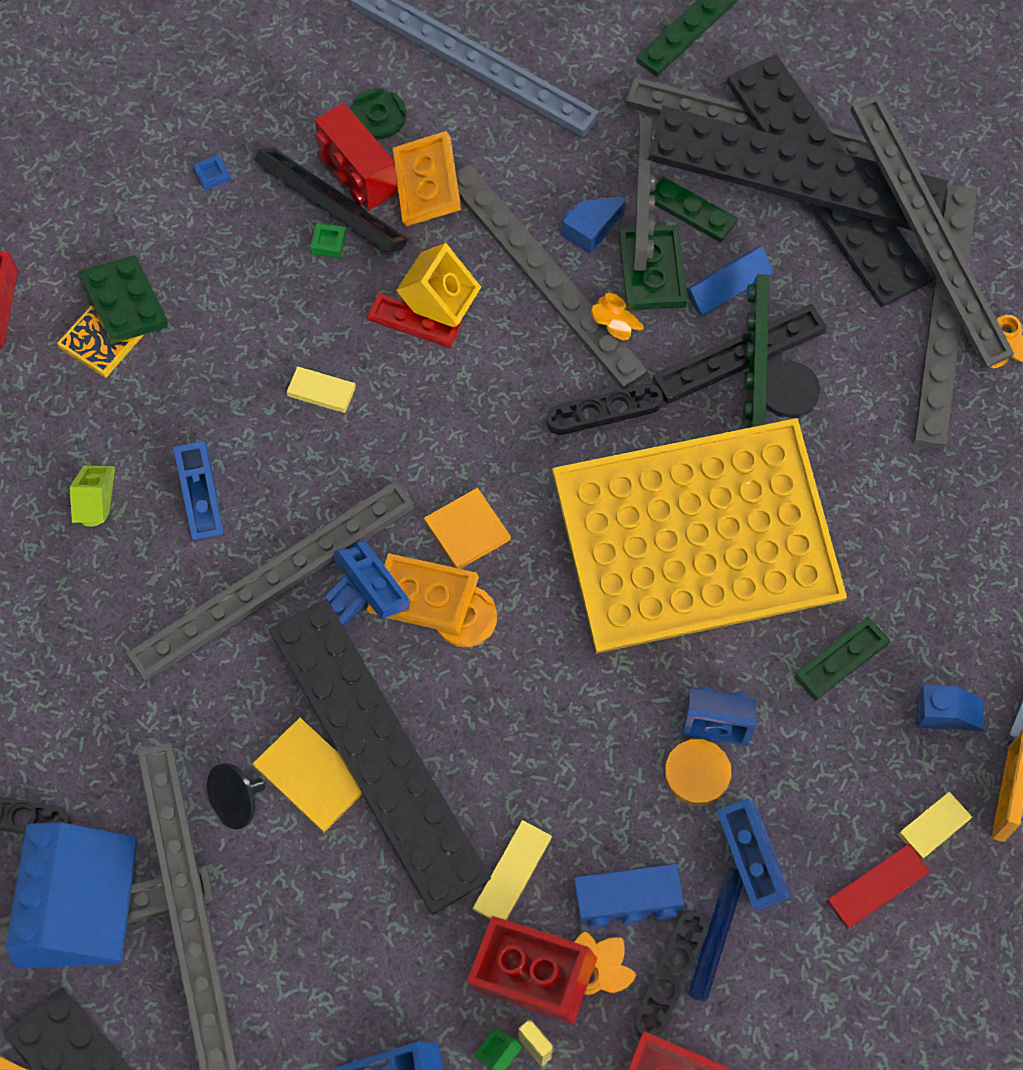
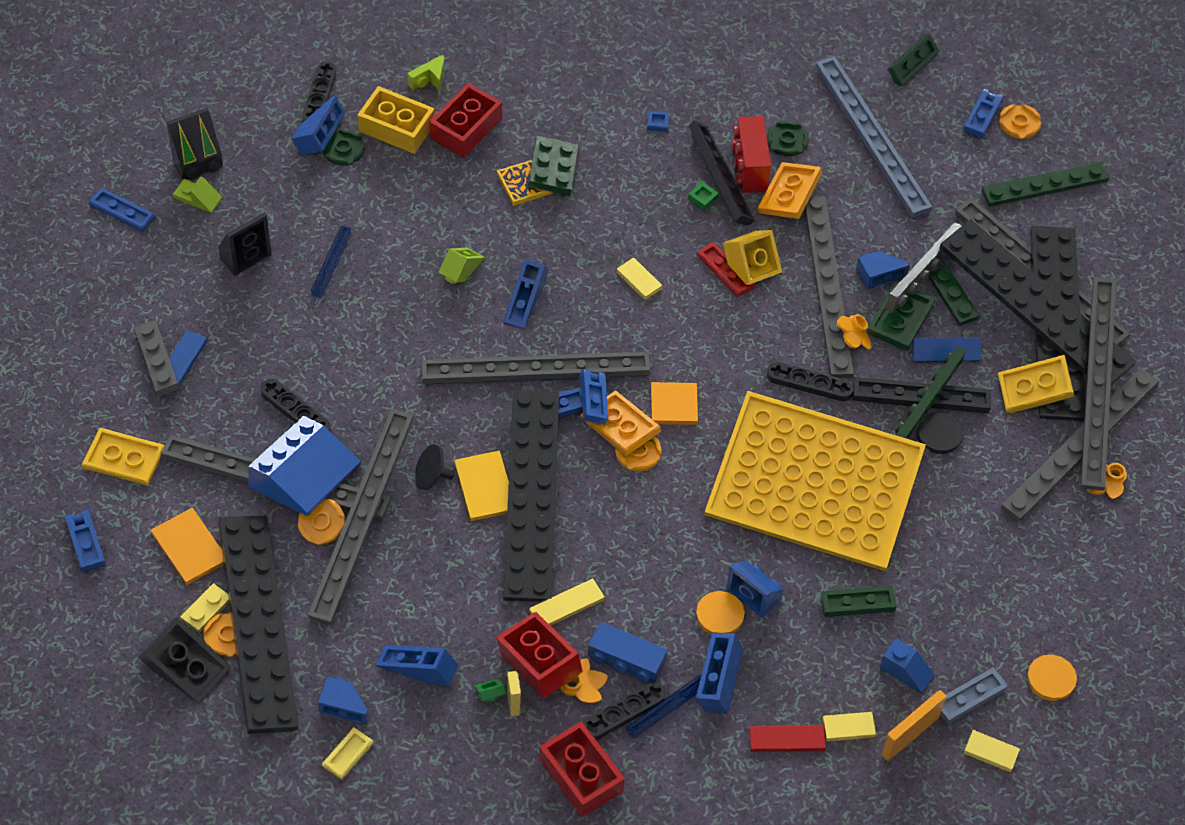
camera: 30 degrees right, 10 degrees down
none -> light orange tile [298,499,345,545]
none -> yellow tile [998,355,1075,413]

